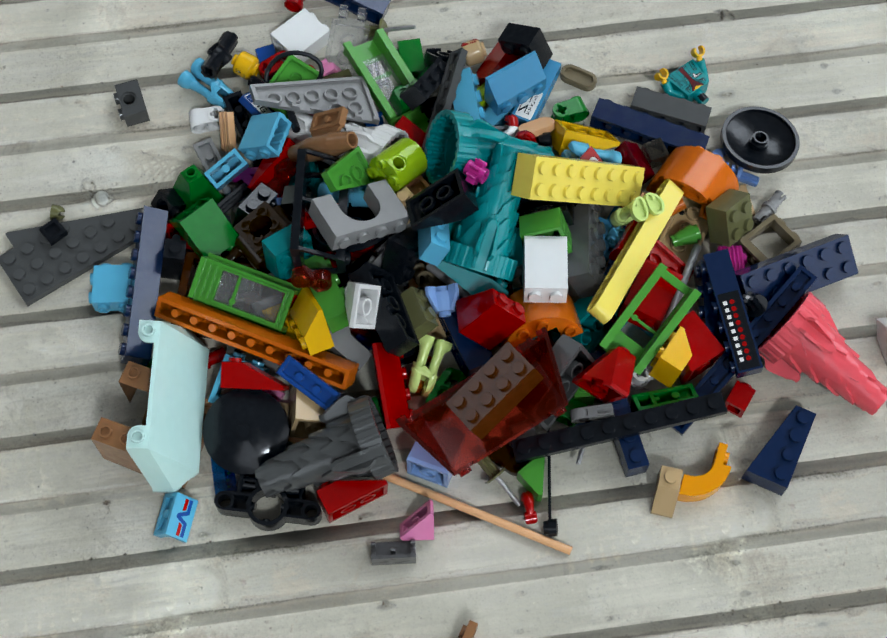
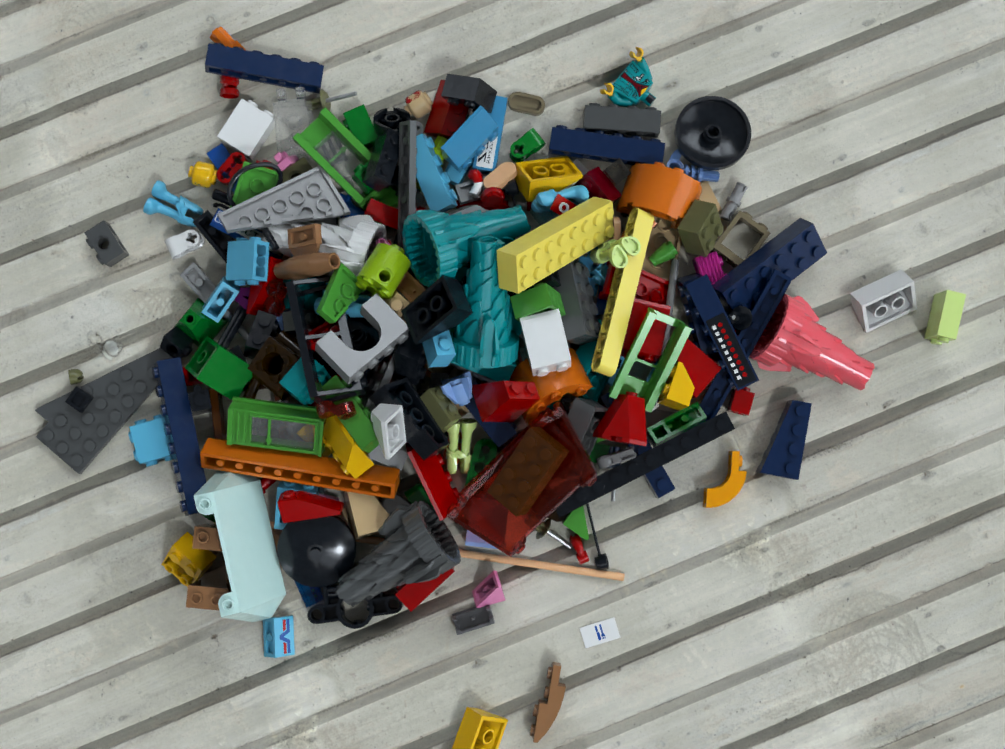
camera: 15 degrees left, 20 degrees up
black piece [201,31,238,79] -> none
light nougat tile [218,111,237,152] -> none
blue tile [276,355,341,410] -> none
dark pink gear [463,158,490,185] -> none
tan slope [651,465,683,518] -> none
none -> yellow slope [162,532,216,587]
none -> white sticker [580,617,621,648]

